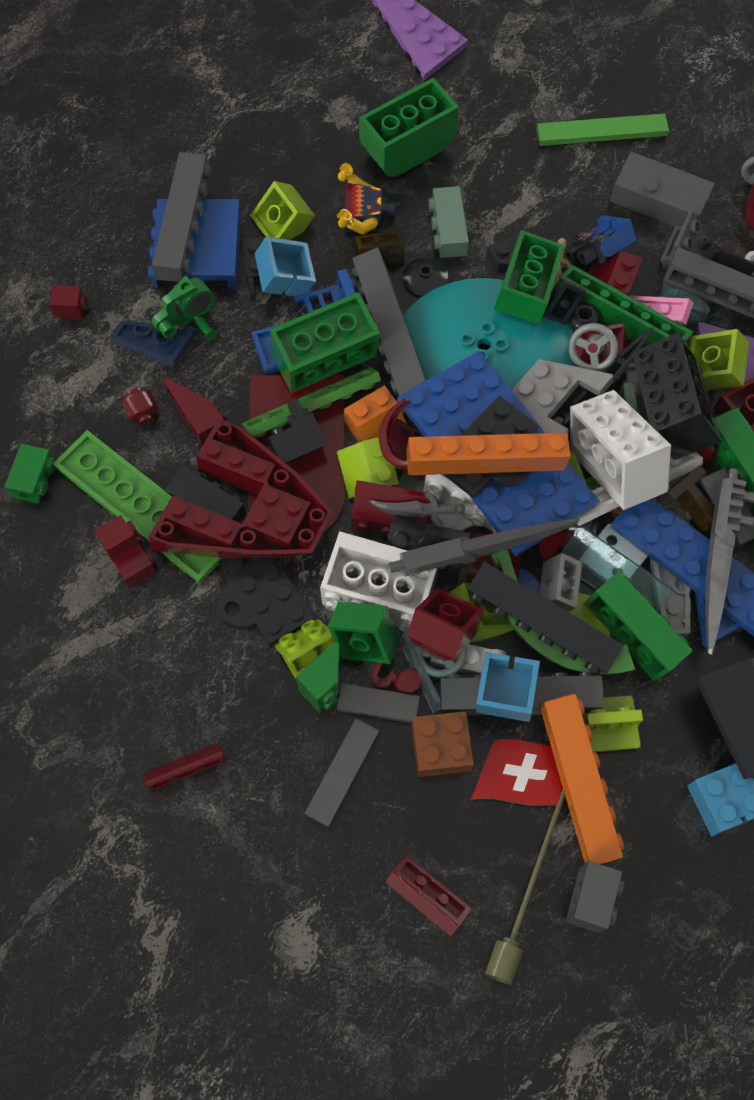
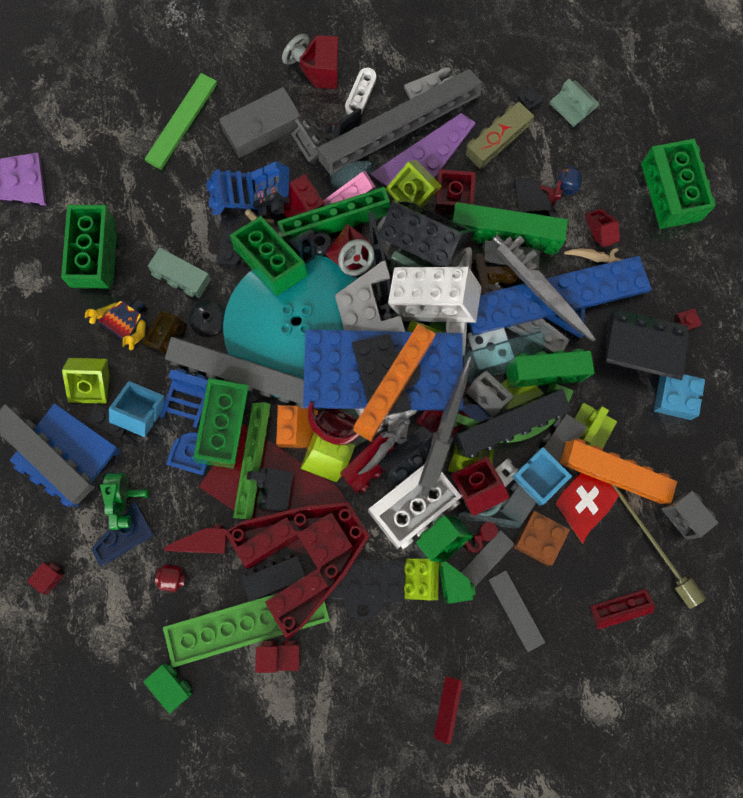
camera: 60 degrees left, 10 degrees up
none -> blue plate [207,169,259,215]

